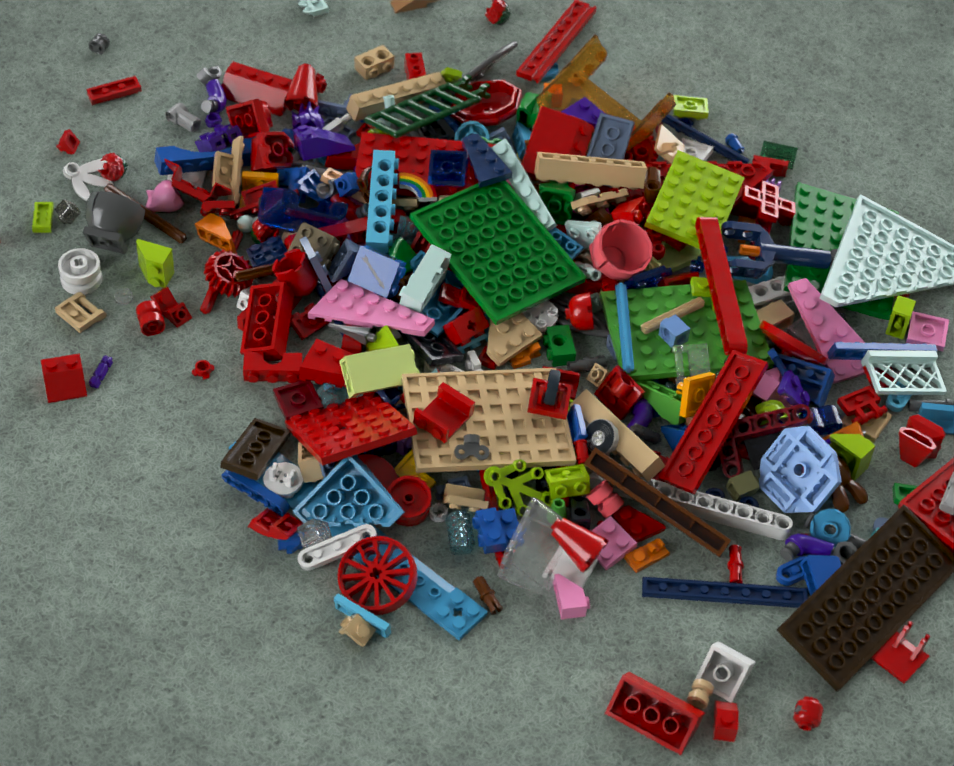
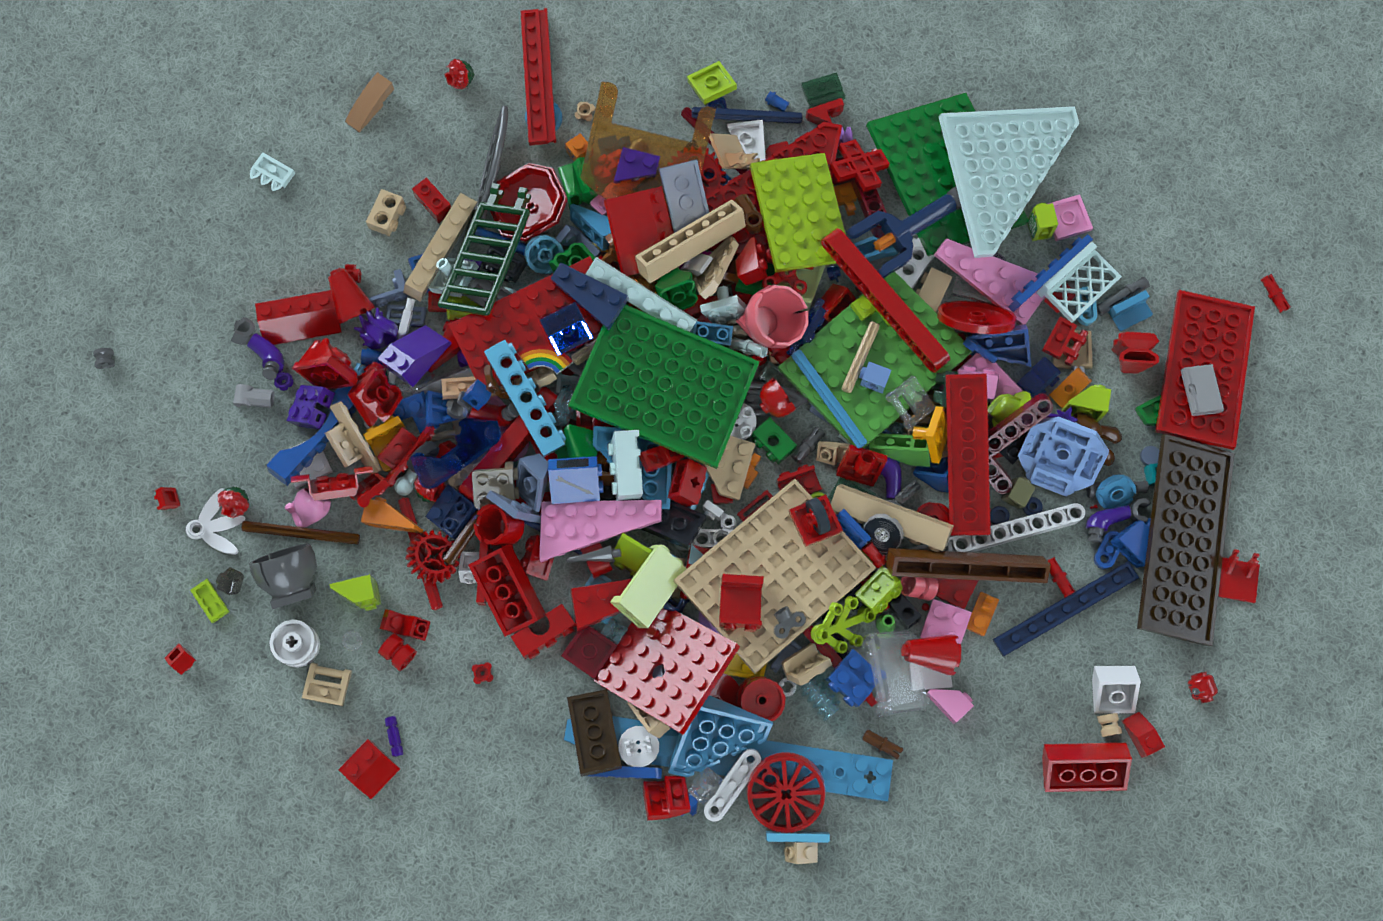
camera: 30 degrees left, 25 degrees up
red plate [86,76,142,105] -> none
lime plate [440,67,462,84] -> none
dark purple wing [777,370,810,413] -> none

